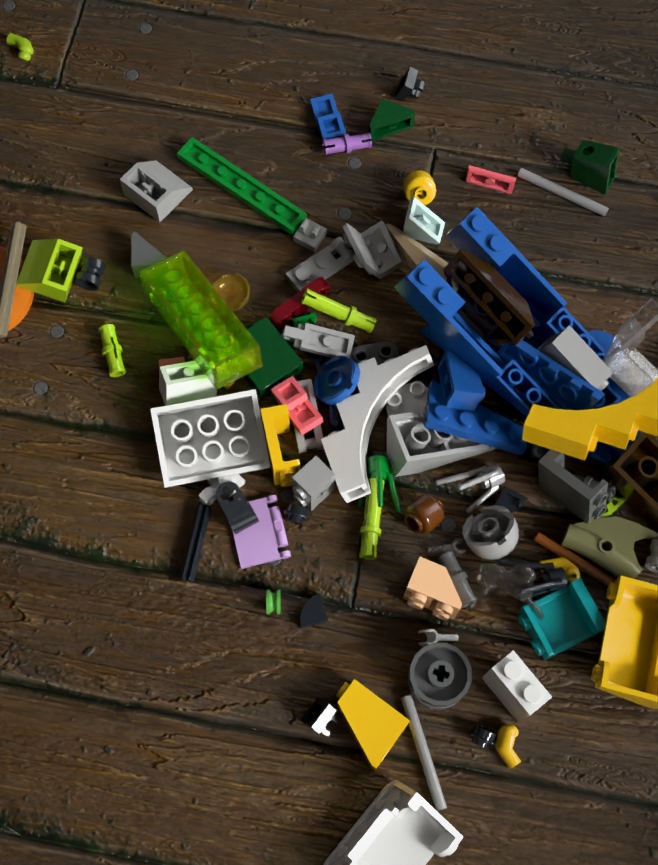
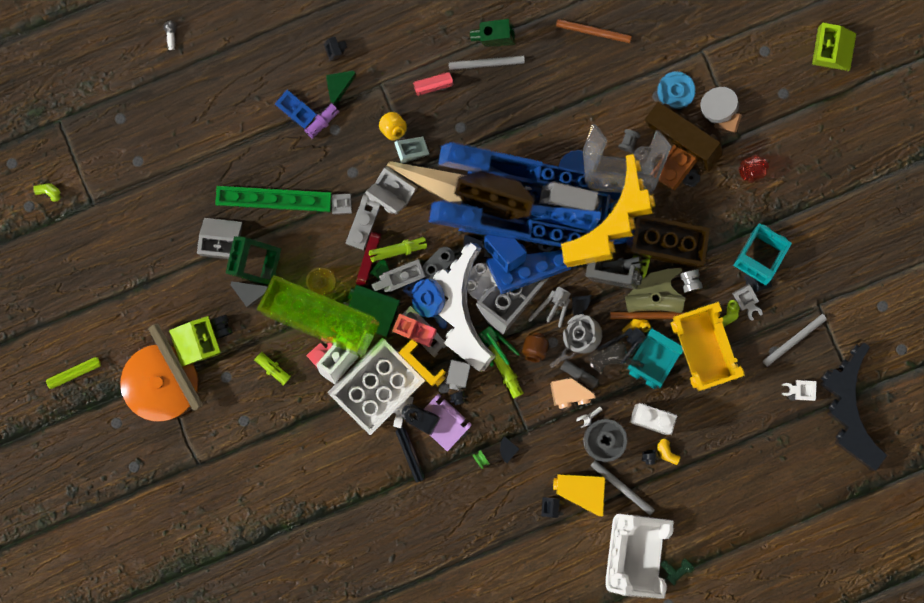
camera: 30 degrees left, 15 degrees up
none -> dark green window [225,236,282,286]

